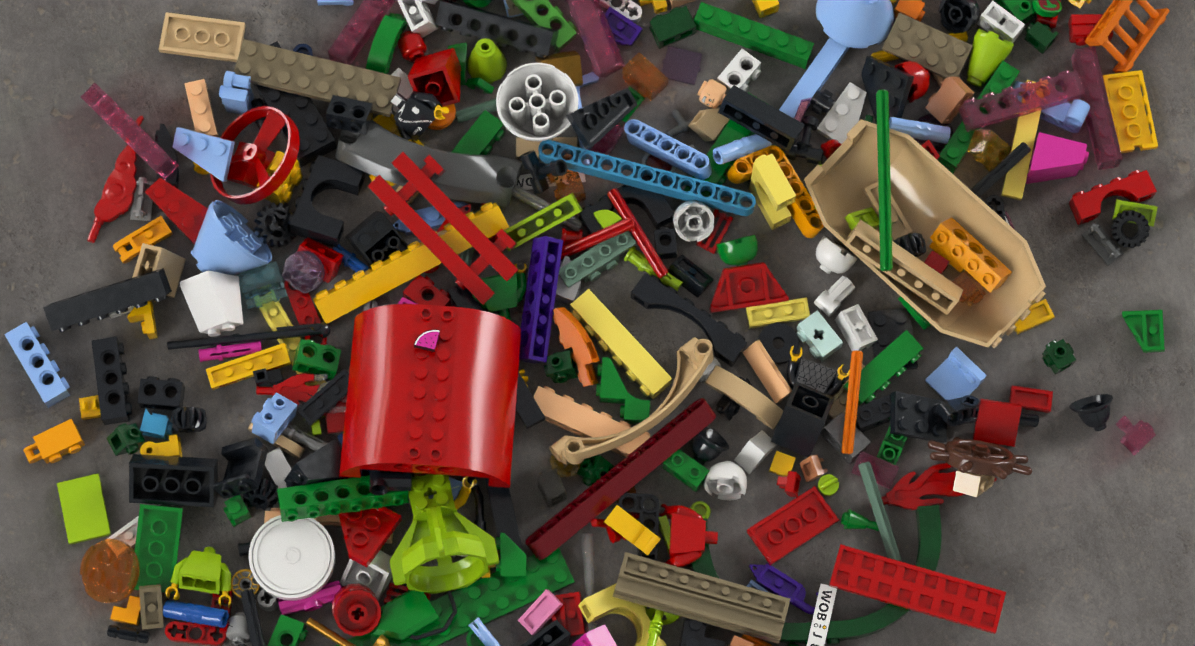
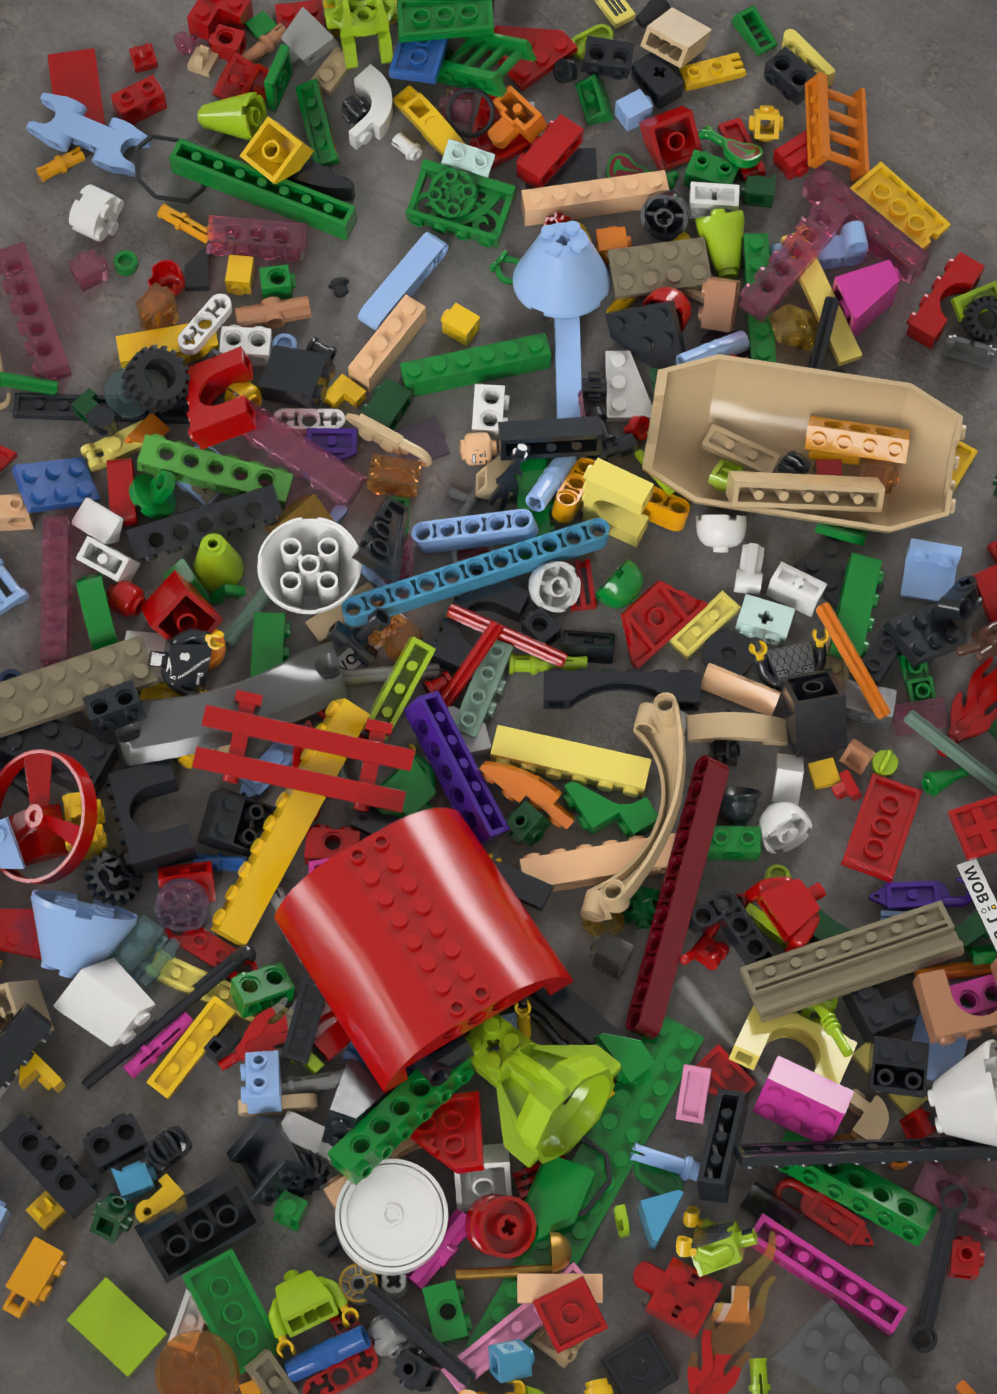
camera: 35 degrees left, 5 degrees down
dark pink tile [414,330,440,352] -> none
lime tile [593,210,622,229] -> none
yellow piece [604,505,661,555] -> none
green axle [876,90,893,272] -> none
none -> tan plate [345,413,432,467]
none -> black piece [489,444,528,512]

